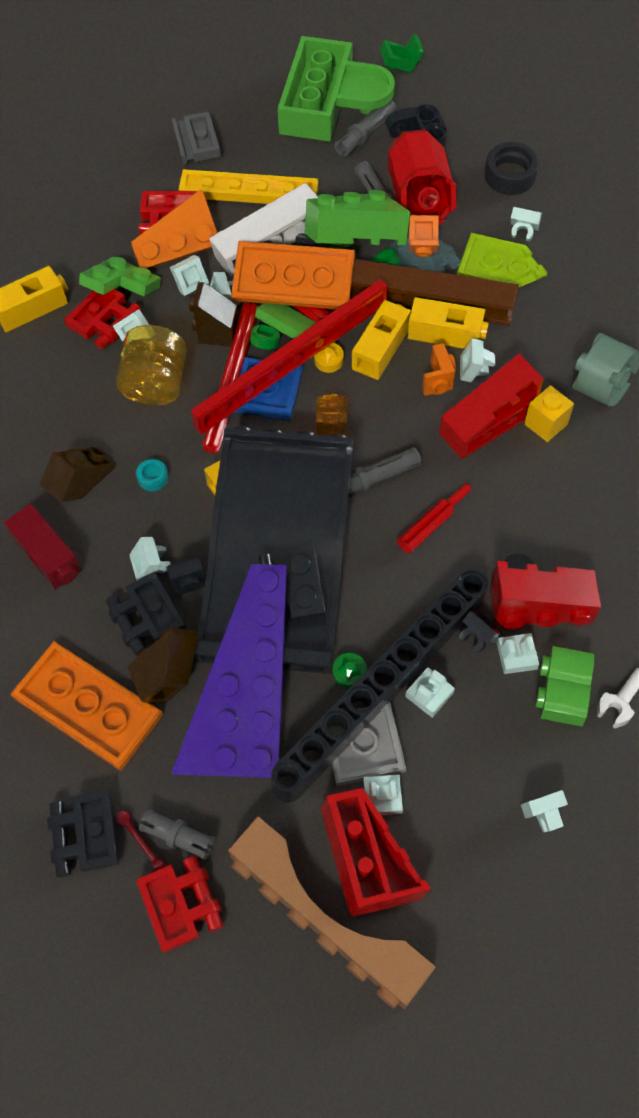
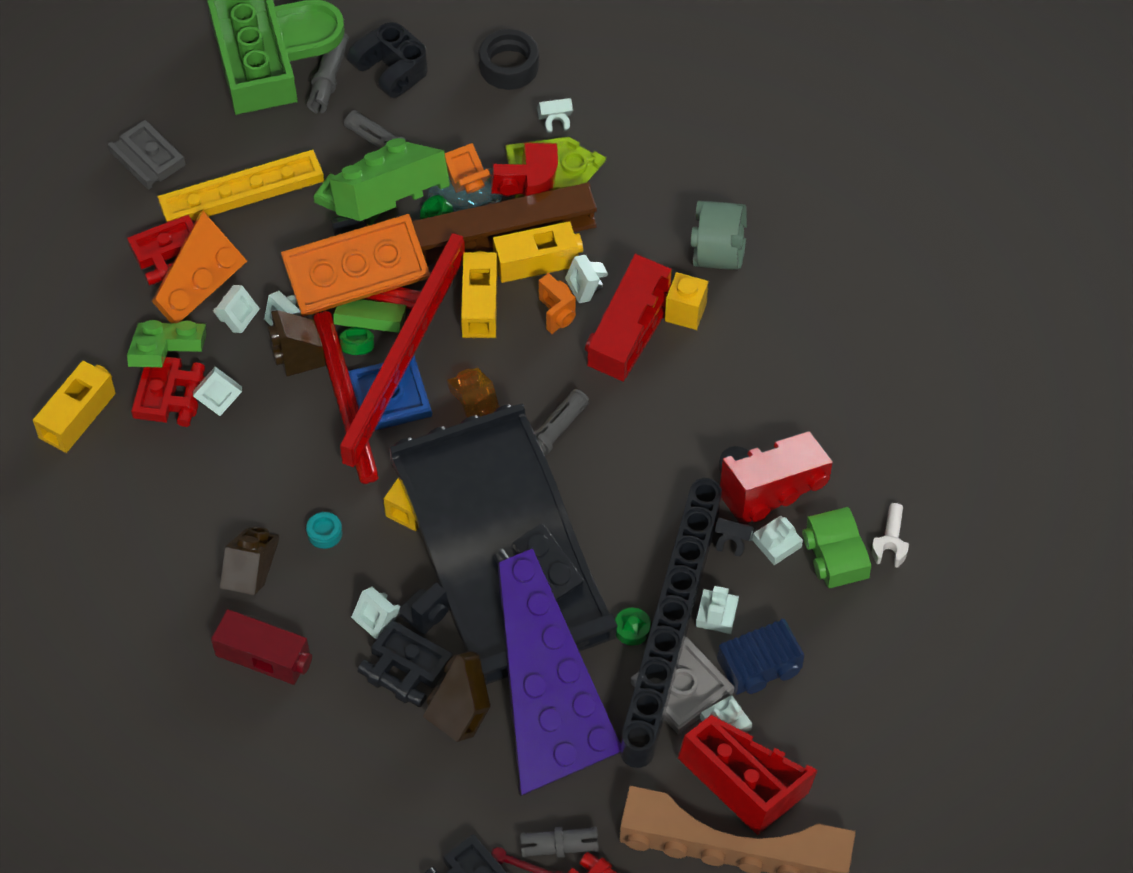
camera: 30 degrees left, 5 degrees down
orange tile [10,641,163,771] -> none
clear yellow wheel [115,325,187,405] -> none
white brick [209,183,318,278] -> none
yellow tile [314,343,344,373] -> none
red brick [387,129,456,226] -> none
red axle [396,484,471,554] -> none
light aqua tile [521,790,568,833] -> none
none -> red brick [490,143,558,196]
none -> dark blue brick [717,619,805,695]

